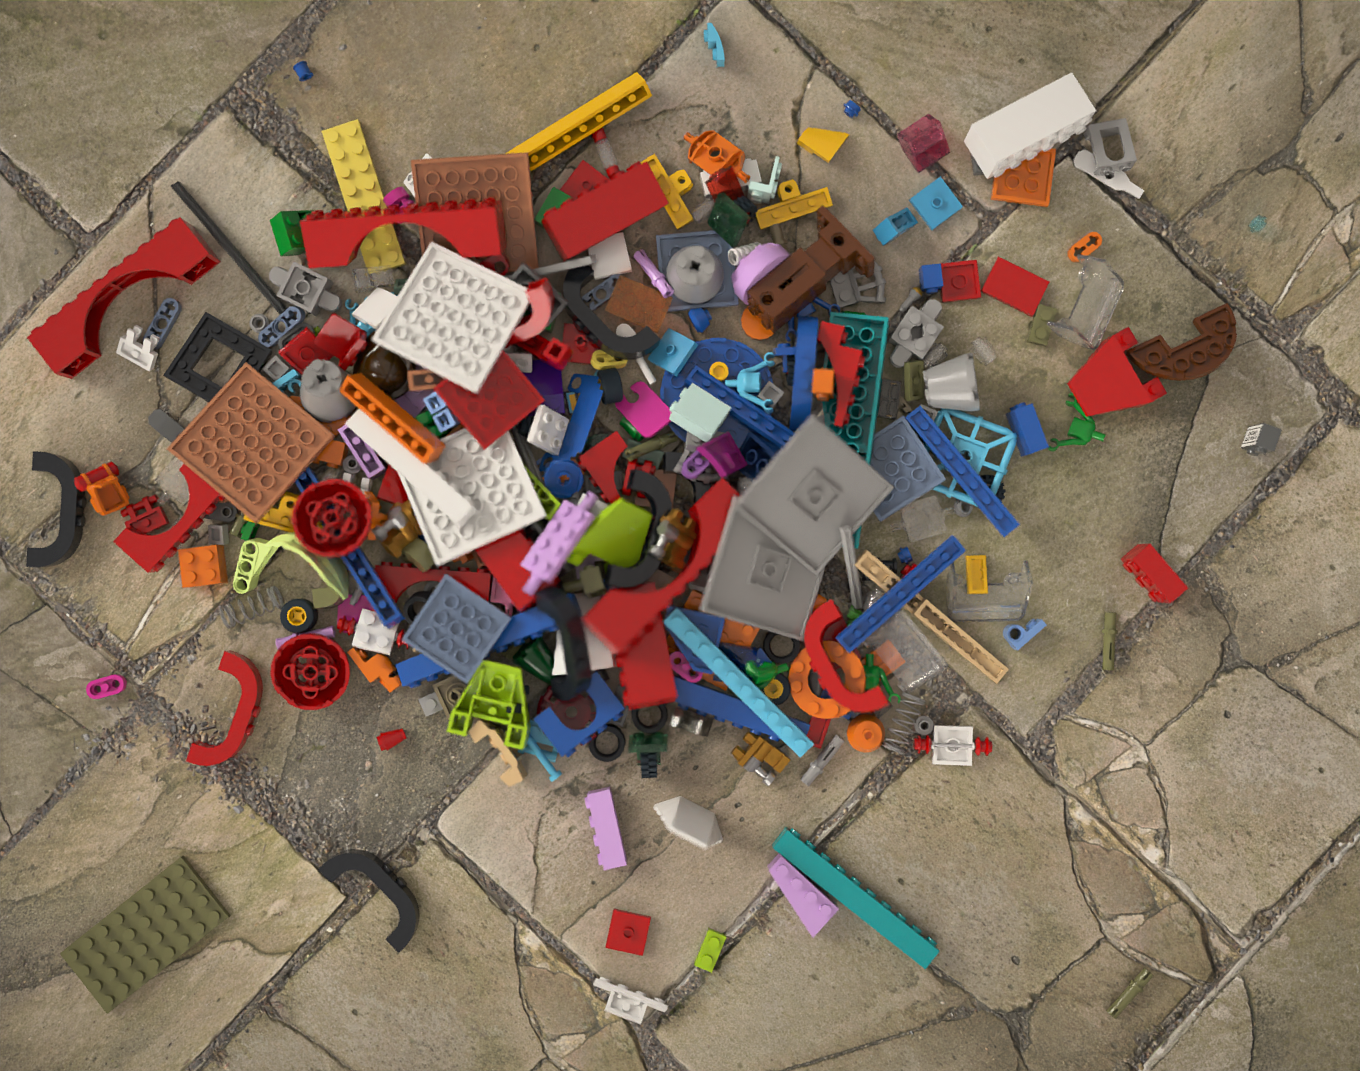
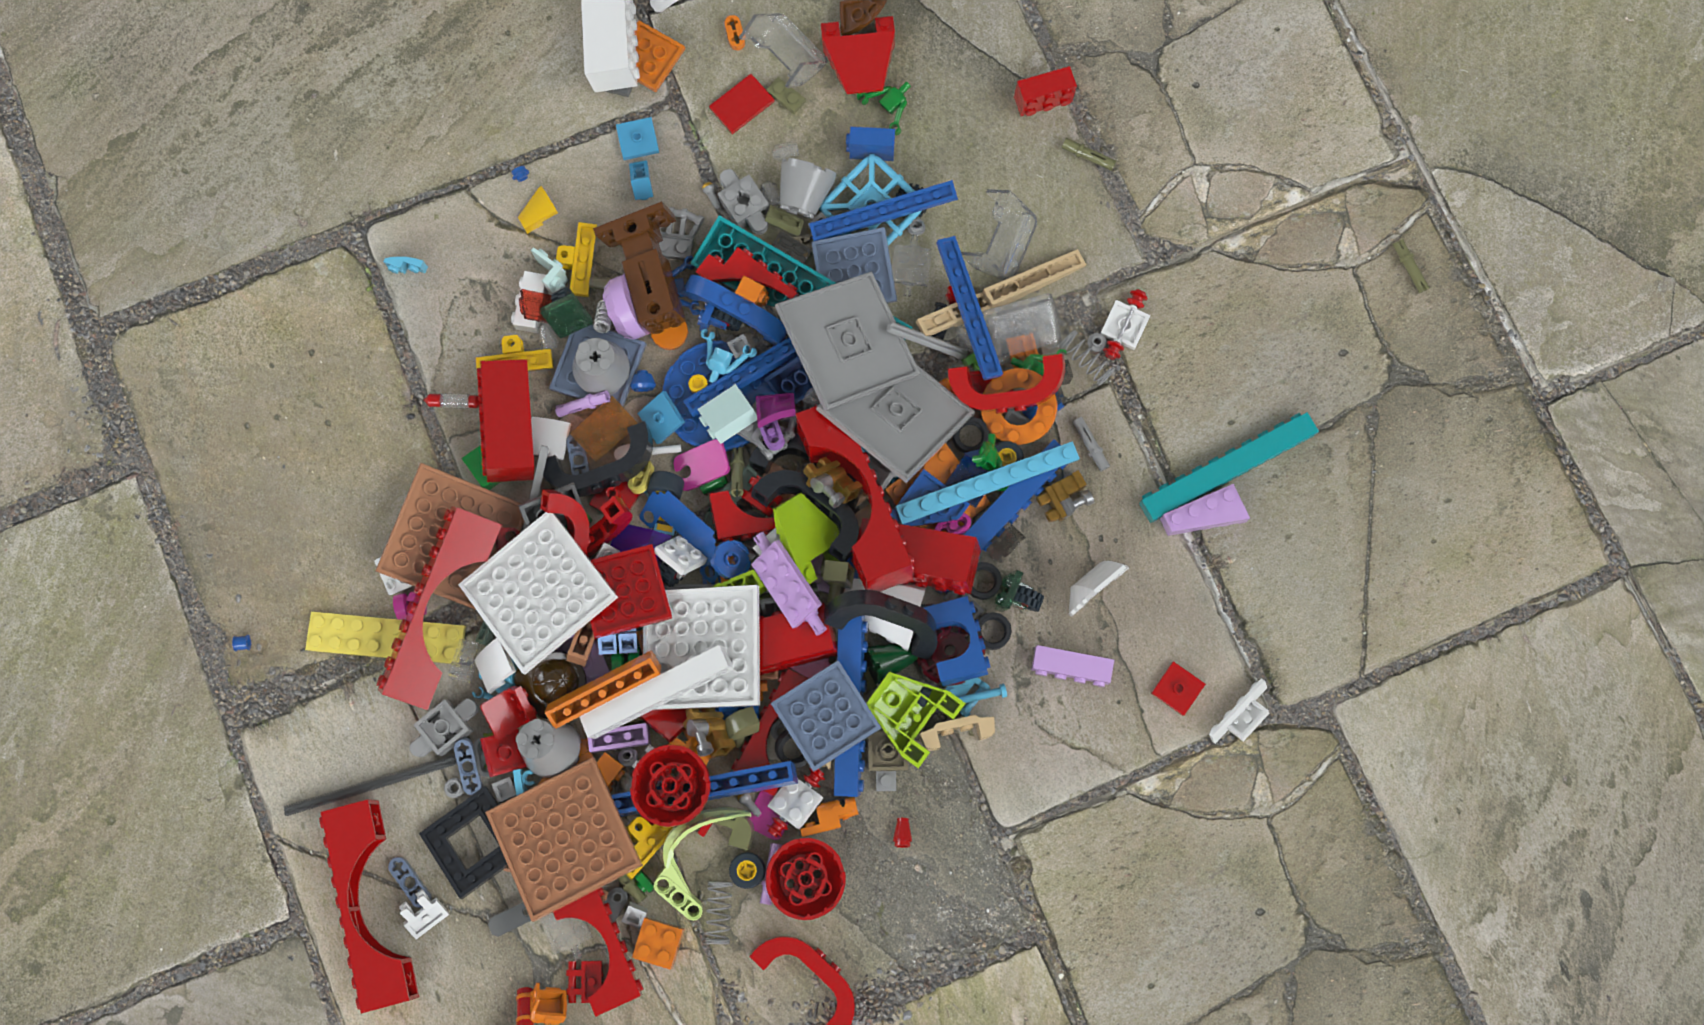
camera: 65 degrees left, 10 degrees down
green slope [270,210,314,256] -> none
black arch [318,849,420,953] -> none
yellow brick [505,72,652,172] -> none
red plate [560,160,610,200] -> none
orange plate [684,130,750,185] -> none
lime plate [694,928,726,973] -> none
red tile [807,715,831,749] -> none
orange cone [847,714,885,753] -> none
clear pink slope [897,114,950,173] -> none
blue plate [897,547,913,564] -> none
blue brick [919,263,943,294] -> none
red tile [940,260,981,303] -> none
yellow plate [966,555,988,594] -> none
medium blue plate [1003,619,1046,650] -> none

